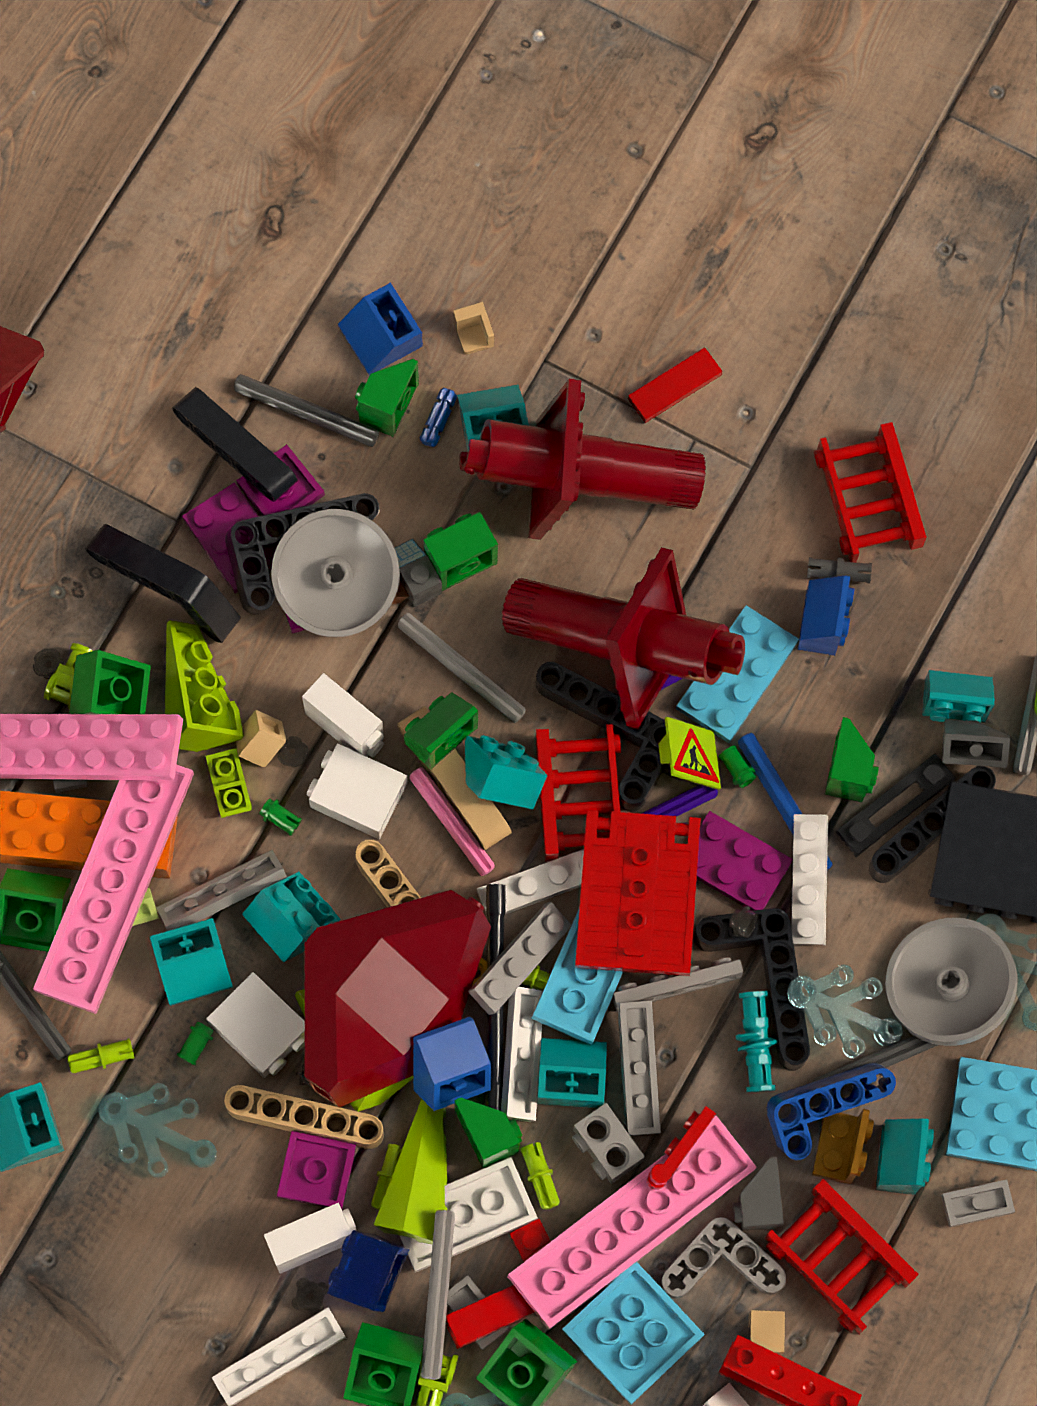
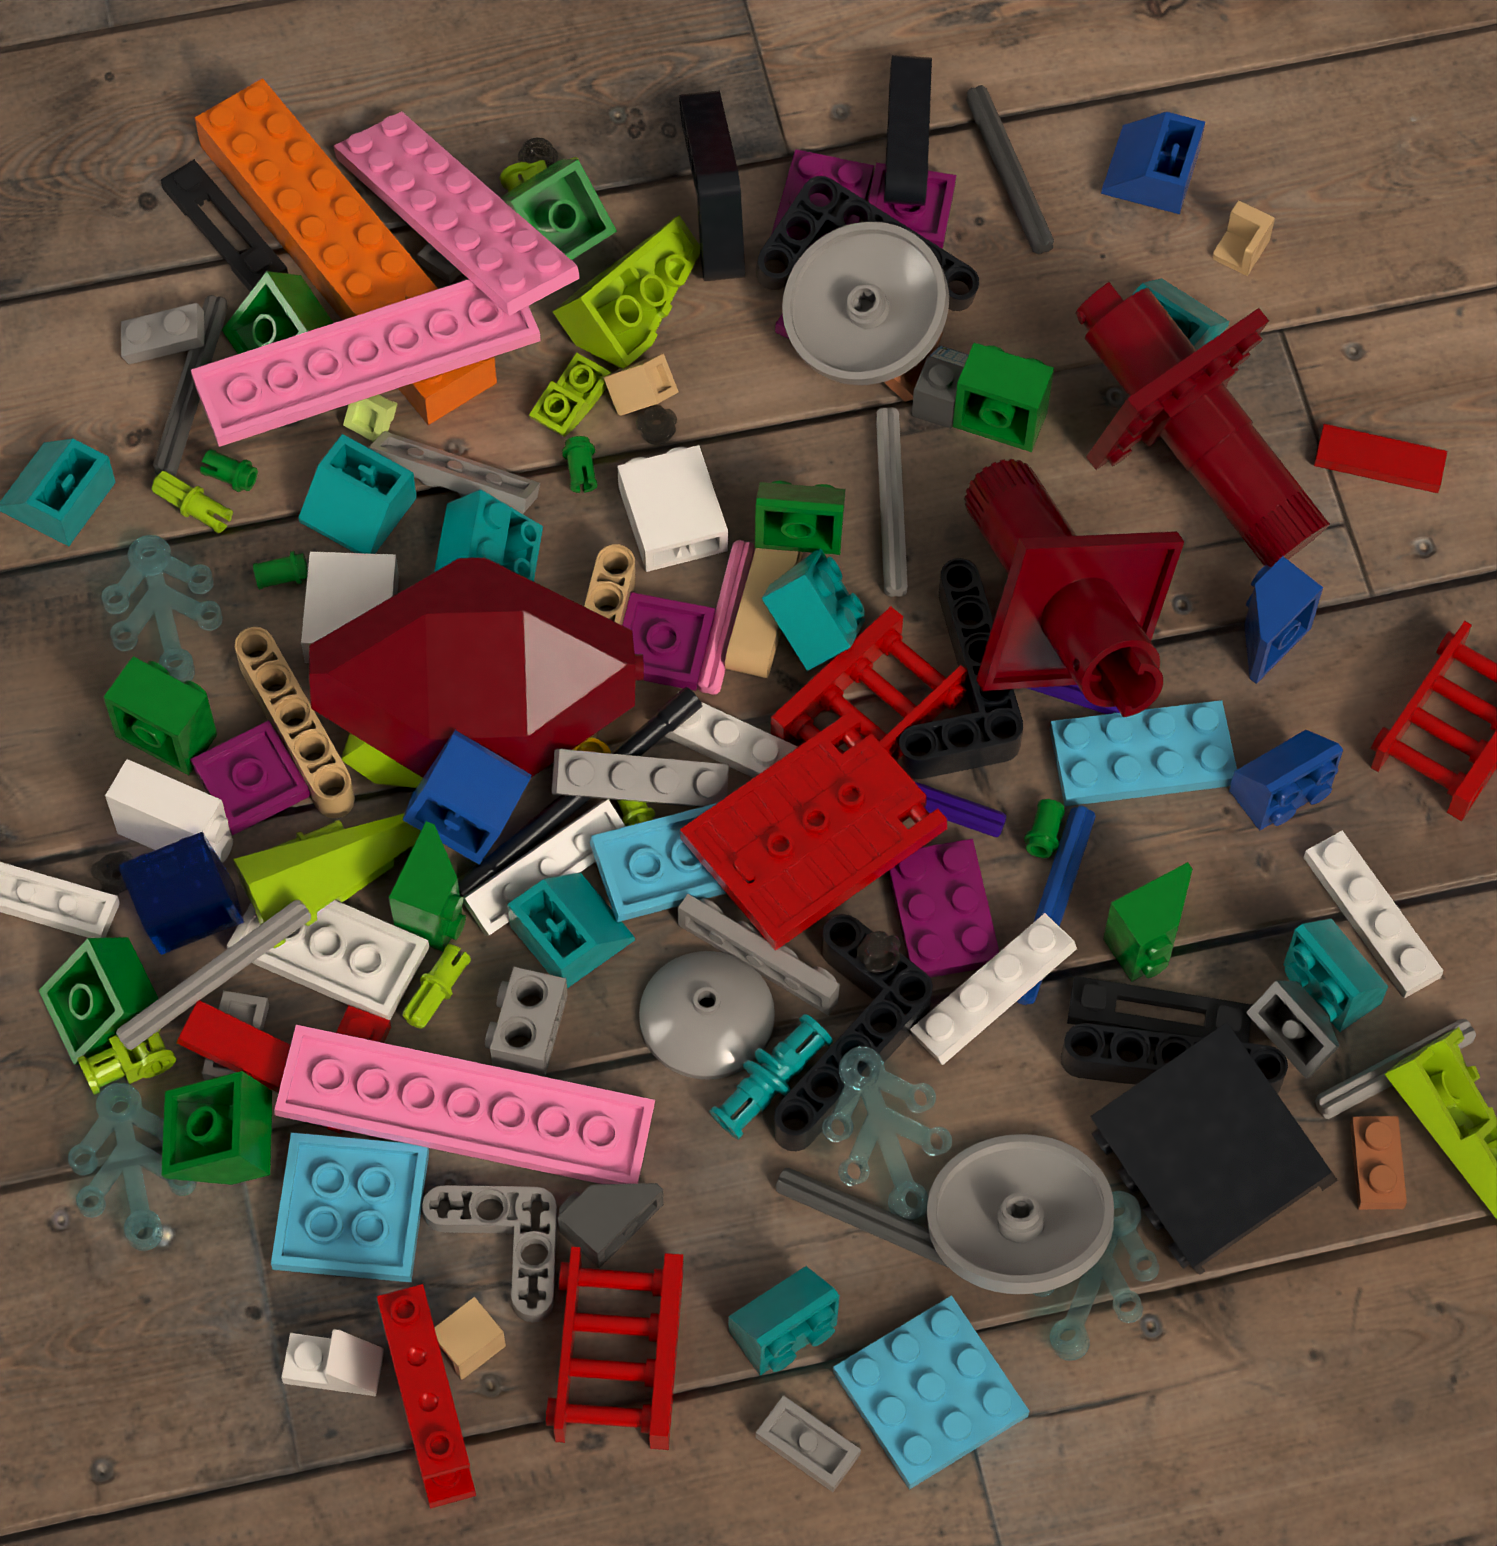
camera: 50 degrees right, 10 degrees down
white brick [302,673,384,758] -> none
green slope [355,359,419,437] -> none
blue axle [419,388,457,447] -> none
light grey plate [617,1001,661,1135] -> none
red plate [647,1106,717,1190] -> none
lime piece [658,717,721,790] -> none
blue beam [766,1063,896,1160] -> none
dark grey pin [807,557,872,583] -> none
pearl gold bracket [812,1108,874,1184] -> none
none -> green brick [104,656,217,776]
none -> green pin [200,449,258,492]
none -> magenta plate [622,592,715,691]
none -> light grey dish [639,951,775,1080]
none -> blue slope [1244,556,1323,684]
none -> white plate [1303,830,1443,998]

